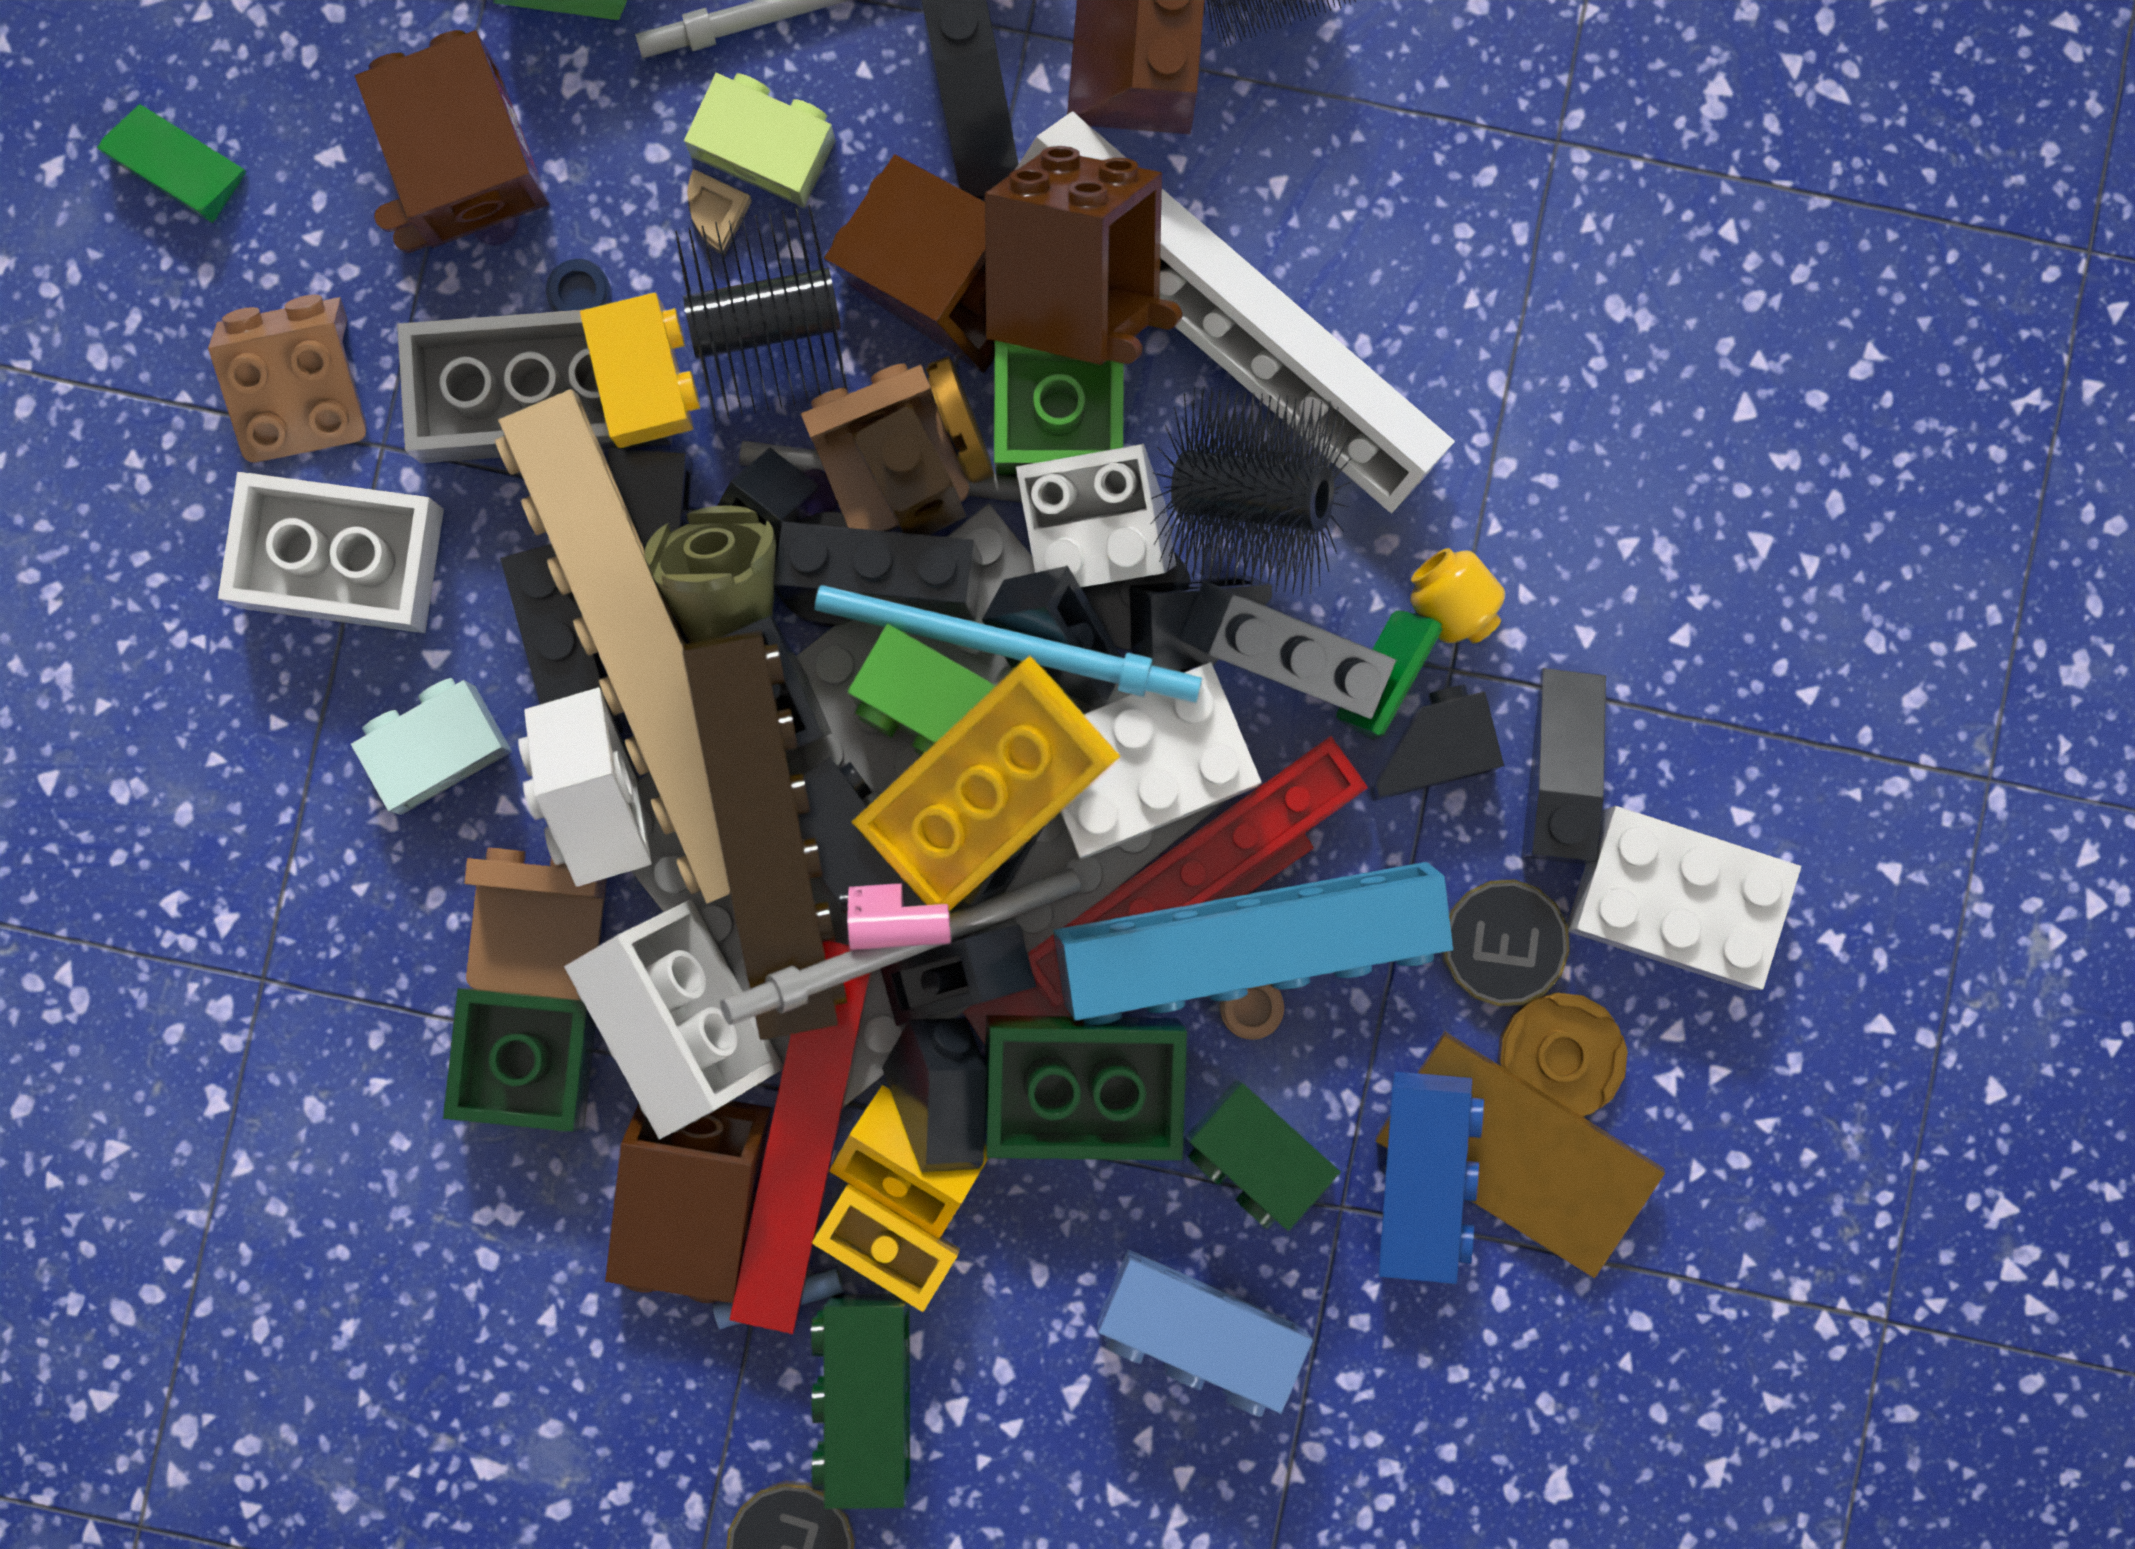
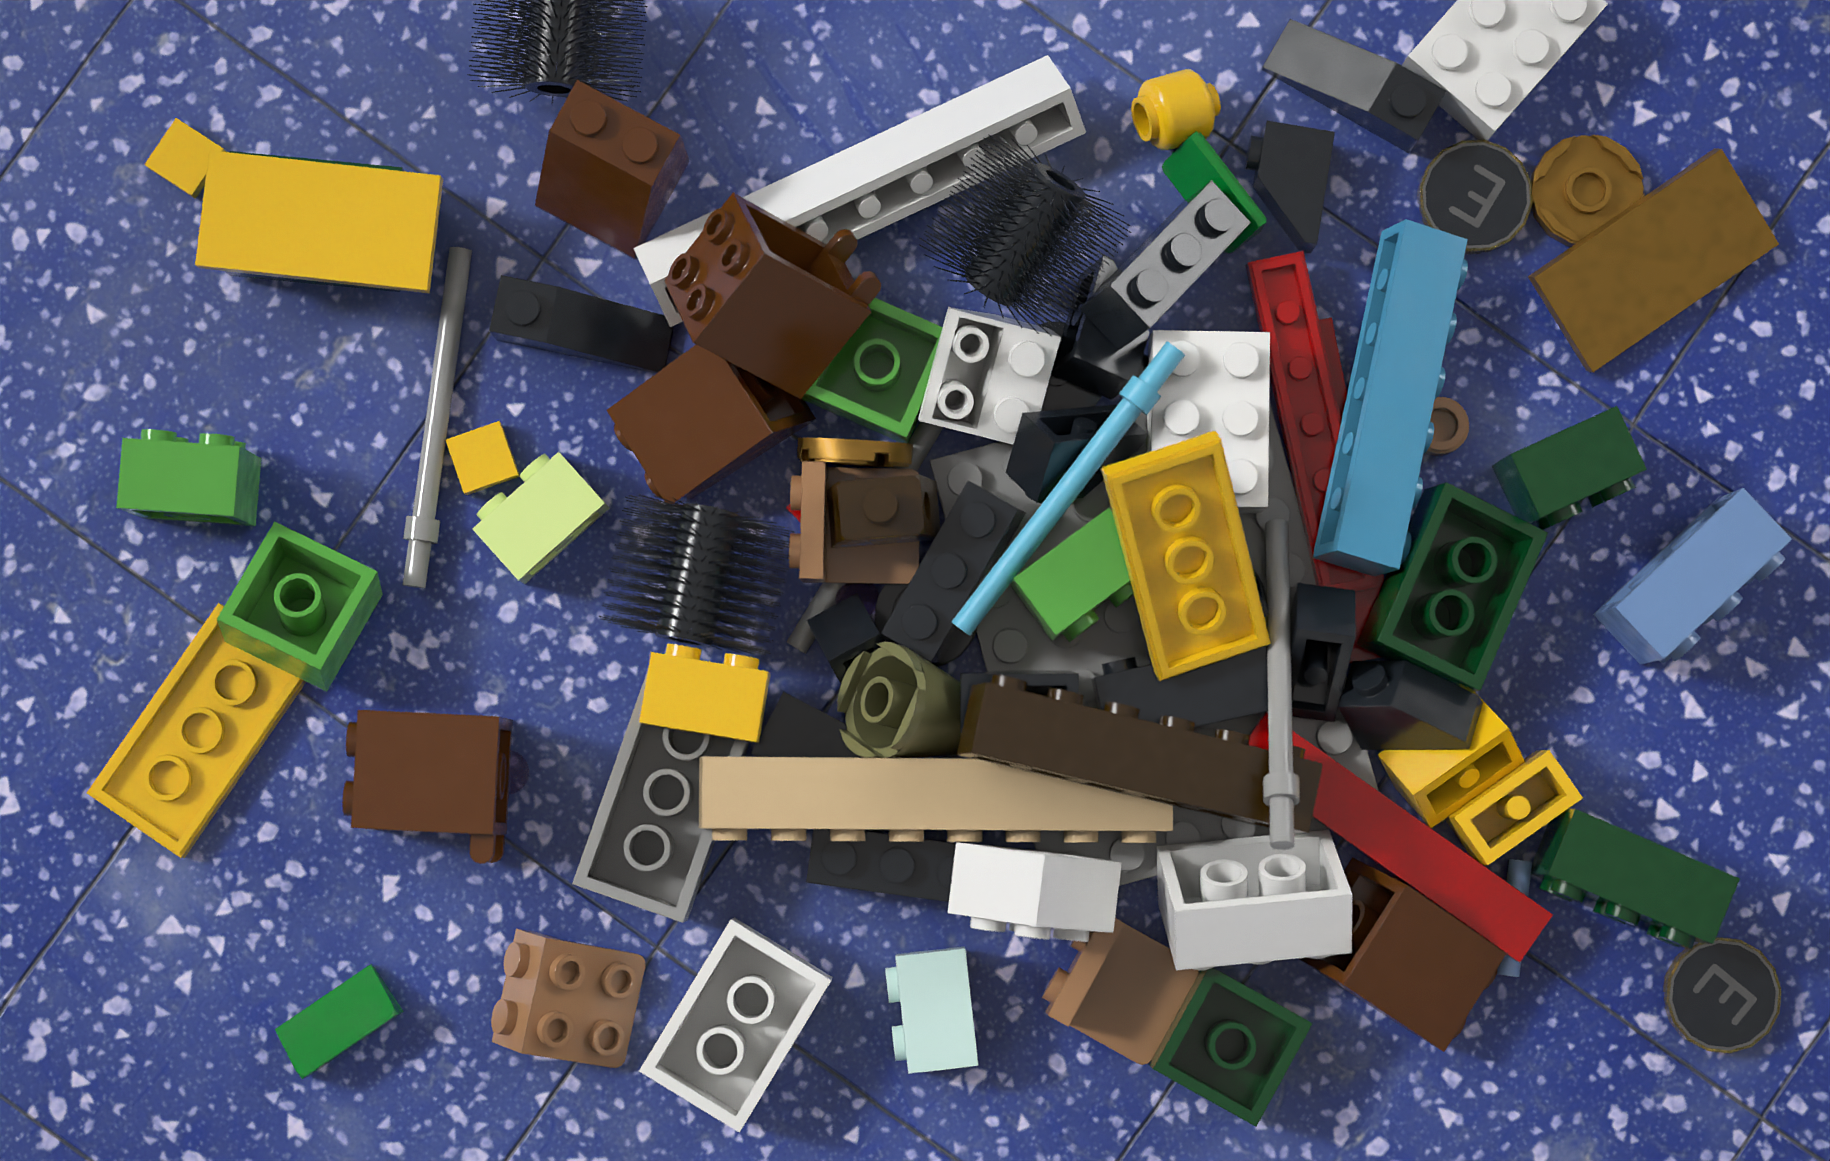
camera: 65 degrees left, 0 degrees up
dark blue tile [546,259,612,312] -> none
tan tile [687,169,752,256] -> none
bright pink piece [840,883,951,950] -> none
blue brick [1378,1071,1484,1284] -> none
none -> yellow tile [445,421,520,495]

